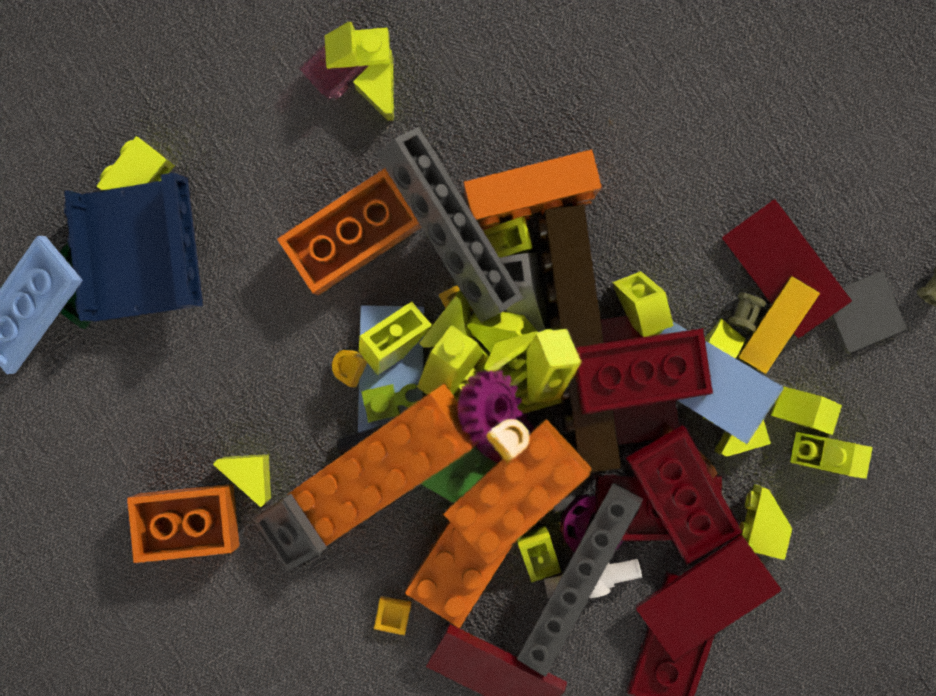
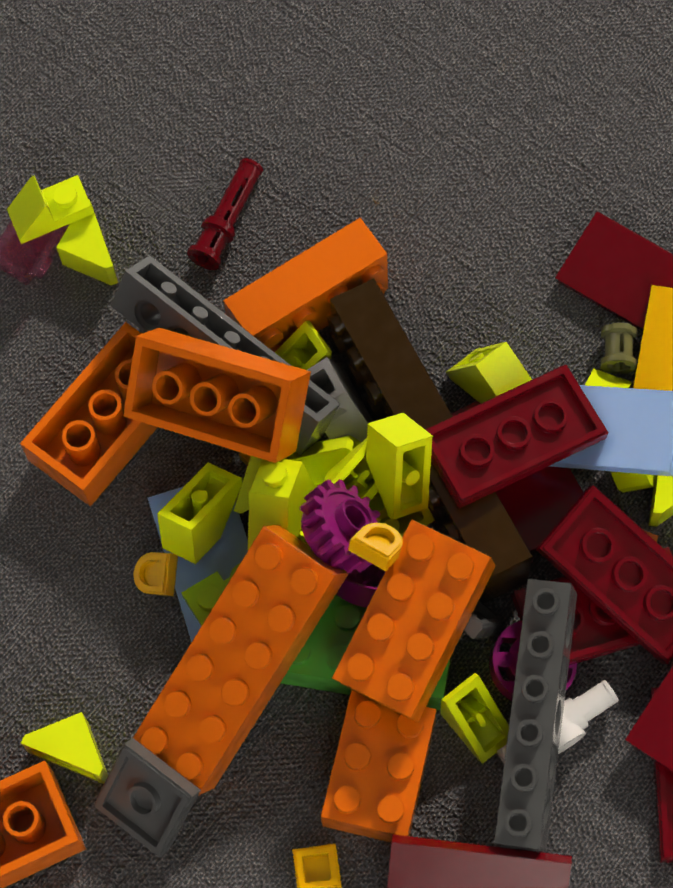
camera: 15 degrees left, 20 degrees down
none -> orange brick [123,328,311,463]
none -> dark red pin [187,158,263,270]

